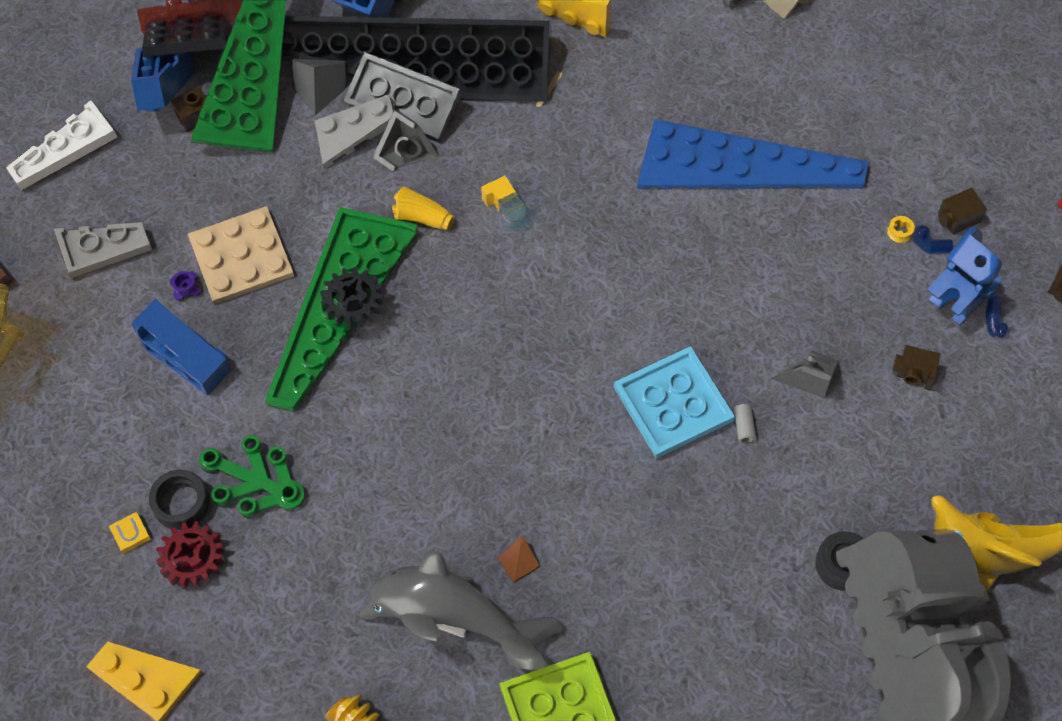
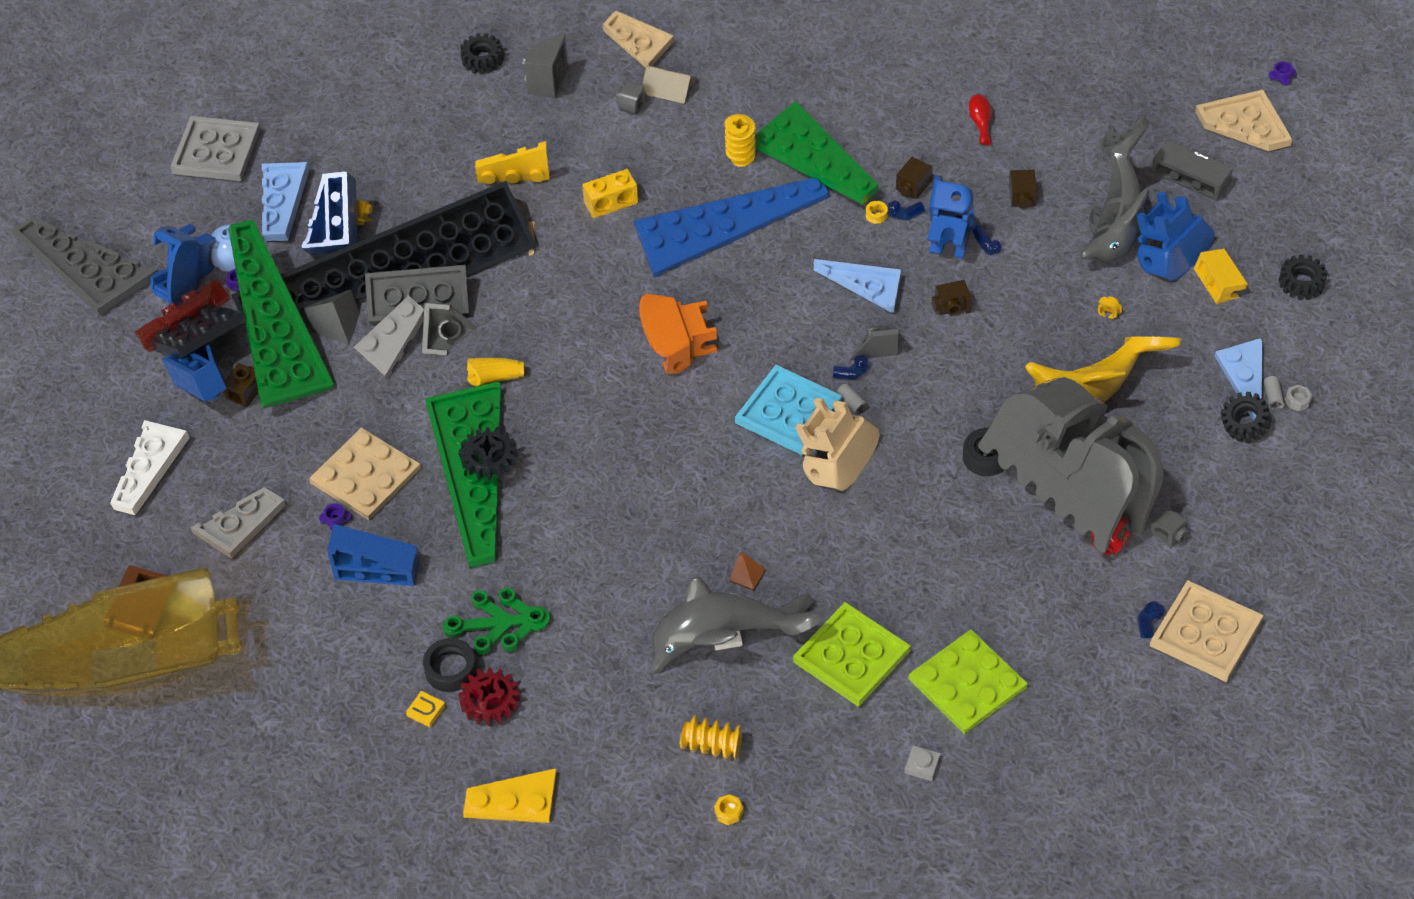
camera: 30 degrees left, 10 degrees down
leg [481,176,526,231] -> none
none -> yellow brick [582,169,638,219]
none -> orange piece [639,294,717,374]
none -> yellow piece [725,114,756,166]
none -> green wing [755,101,878,205]
none -> tan piece [795,398,880,491]
none -> light blue wing [814,259,901,313]
none -> clear blue arm [833,355,869,380]

